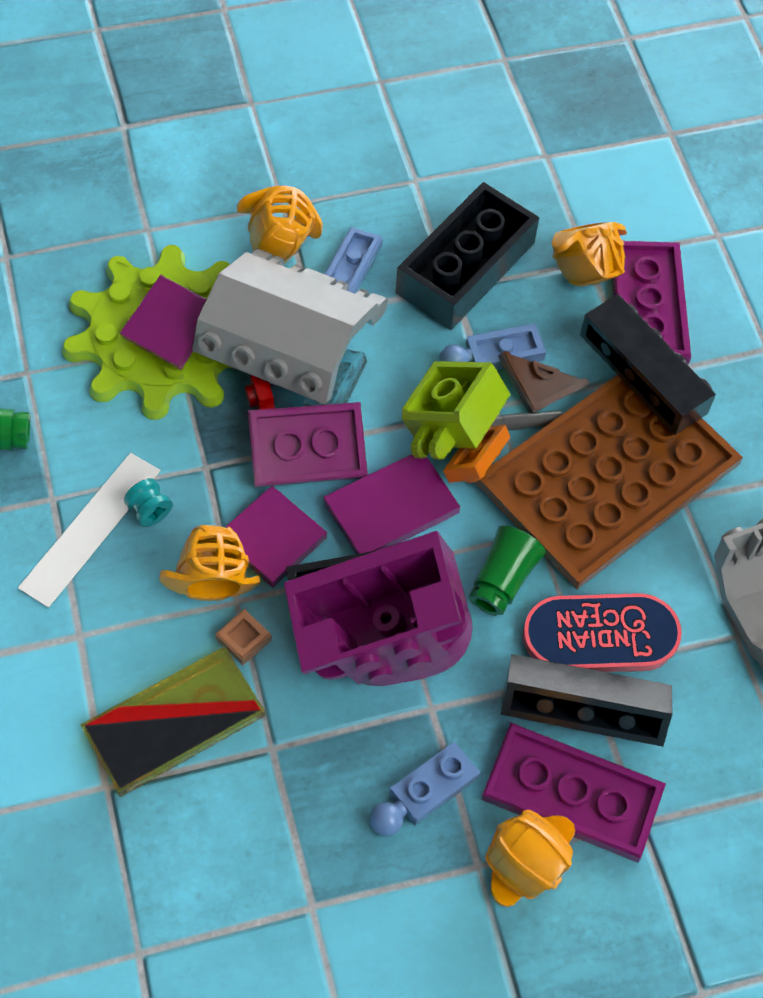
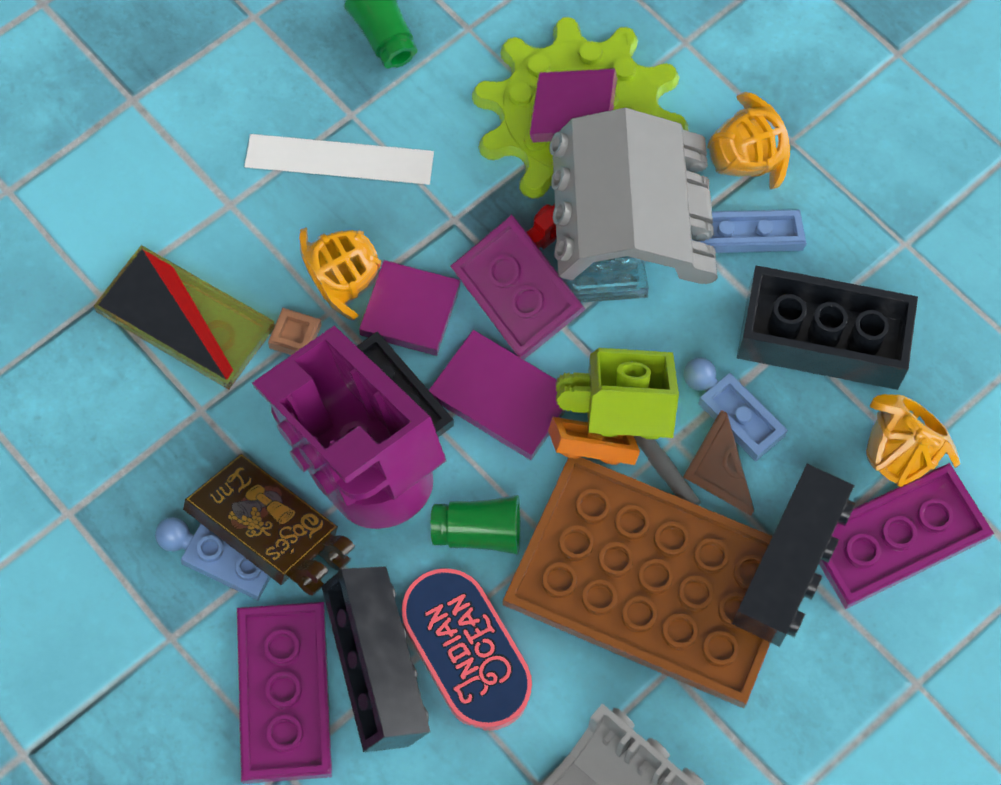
camera: 65 degrees right, 5 degrees up
teal wheel [124,478,173,527] -> none
light orange piece [485,810,576,907] -> none
none -> dark brown tile [183,453,355,596]

